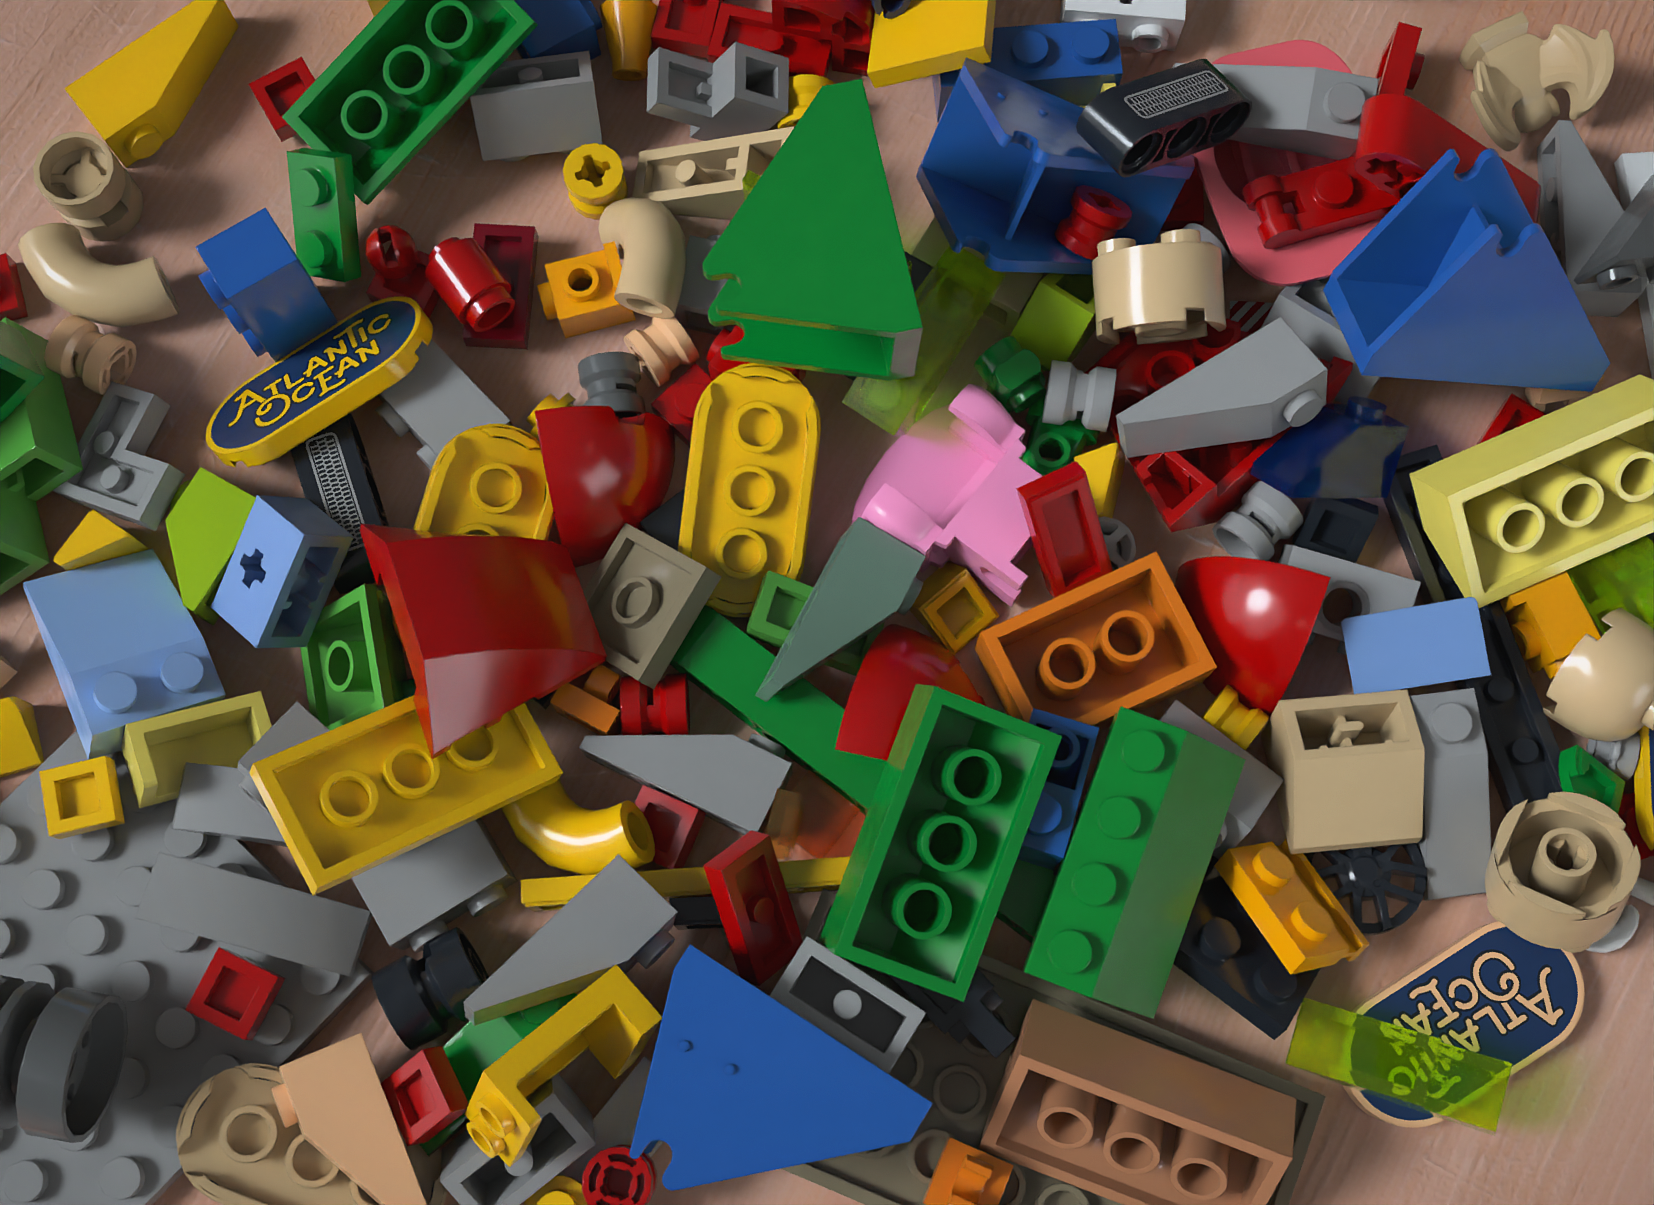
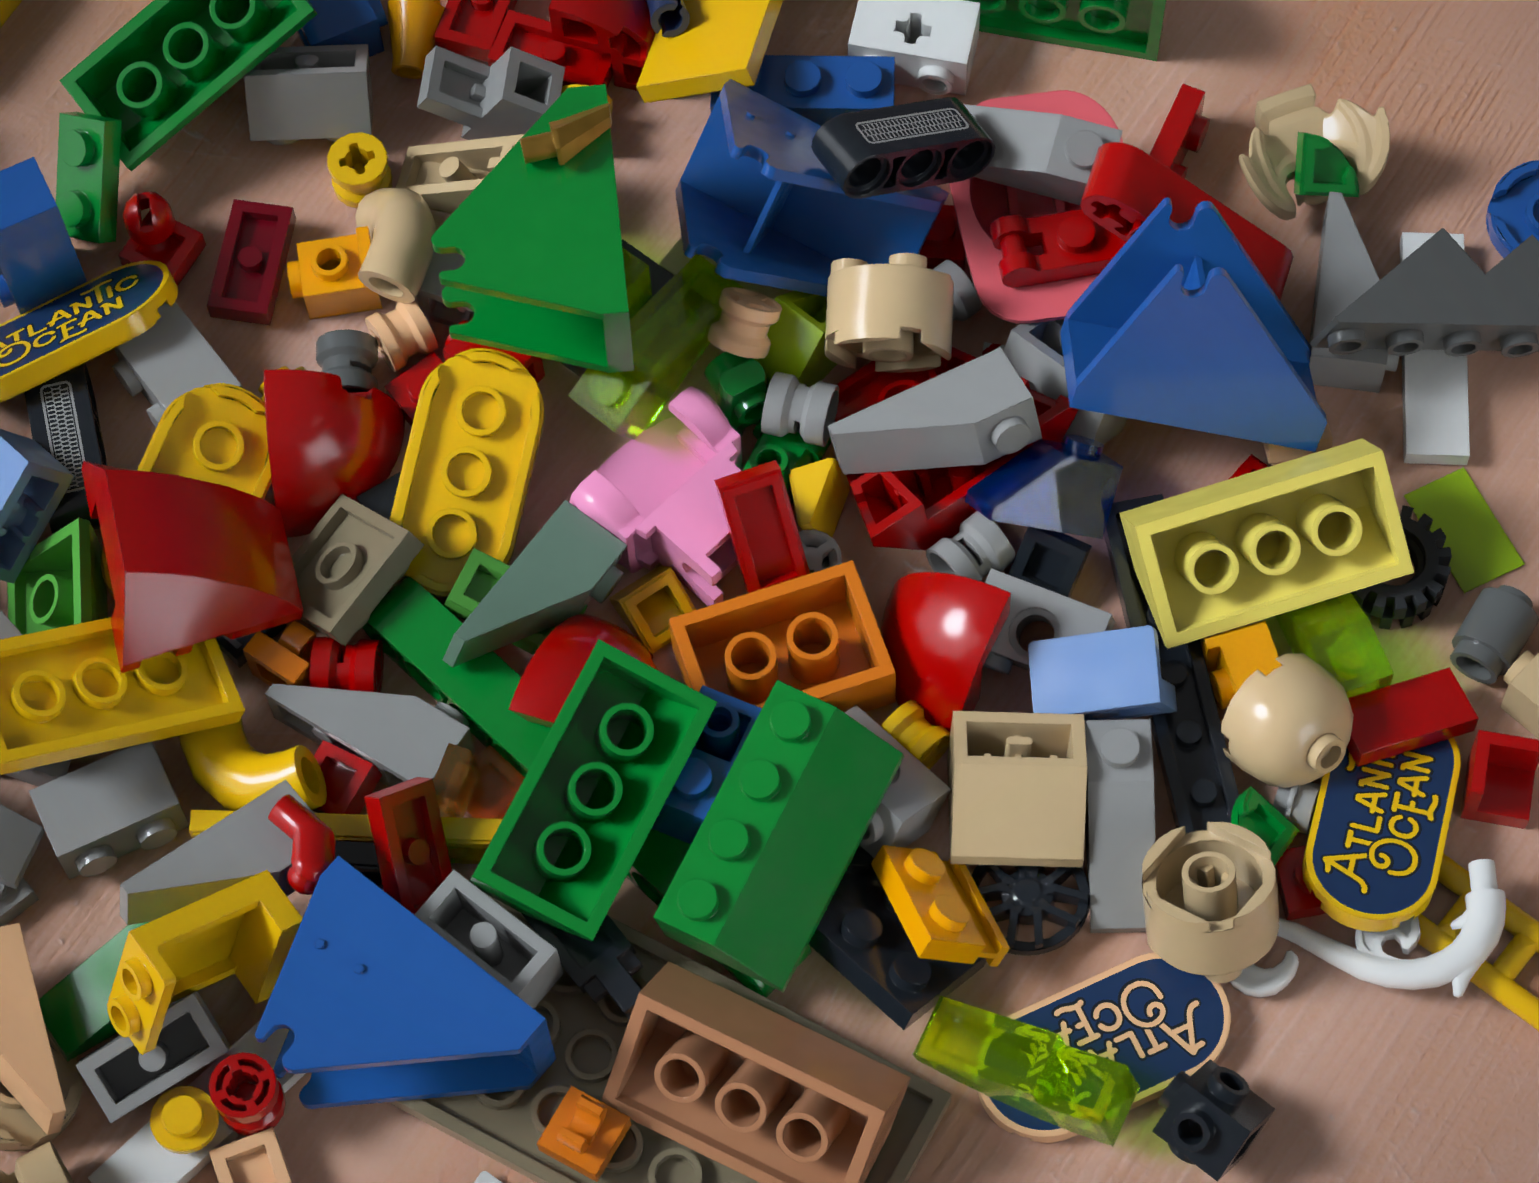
camera: 10 degrees right, 10 degrees down
red plate [249,56,315,142] -> none
black wheel [372,927,489,1051] -> none
red plate [381,1045,469,1147] -> none
red brick [425,237,515,332] -> none
red wheel [1054,185,1132,260] -> none
none -> red arm [268,794,336,895]
none -> pearl gold bar [520,103,612,165]
none -> light nougat wheel [707,287,782,359]
none -> black brick [1152,1059,1275,1182]
none -> green tile [1294,132,1359,197]

